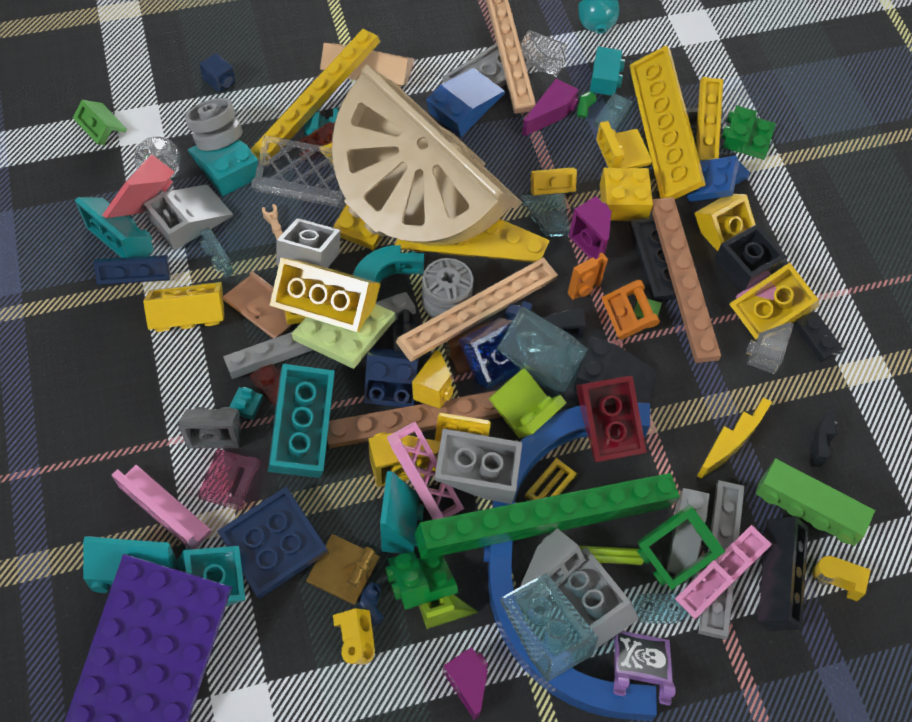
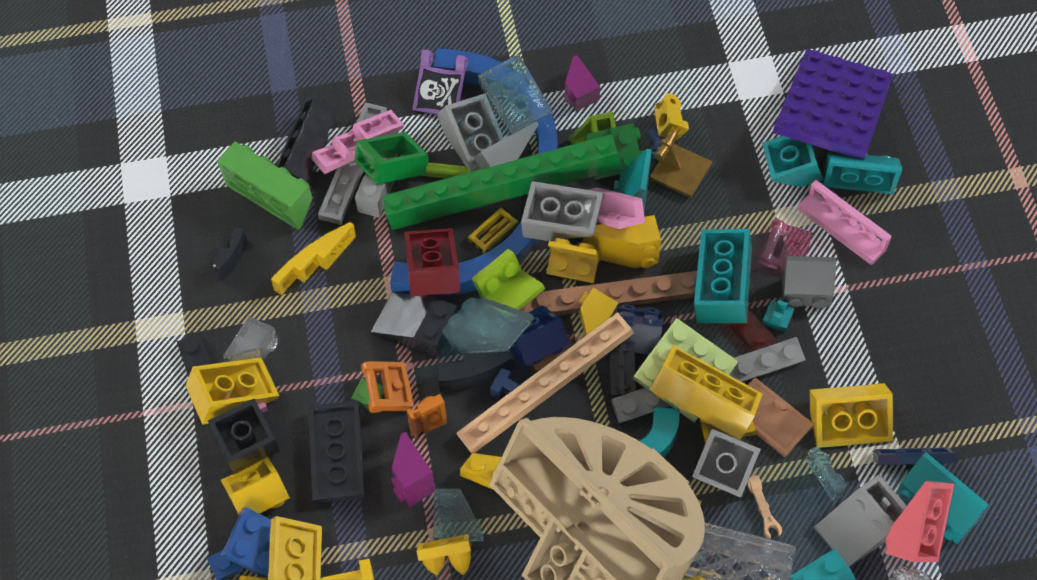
camera: 170 degrees left, 0 degrees up
dark blue plate [217,487,329,599] -> none
light grey wheel [422,258,473,318] -> none
yellow brick [599,168,653,221] -> none
clear light blue plate [632,594,688,624] -> none
nougat plate [652,197,721,363] -> none
yellow leg [812,556,871,601] -> none

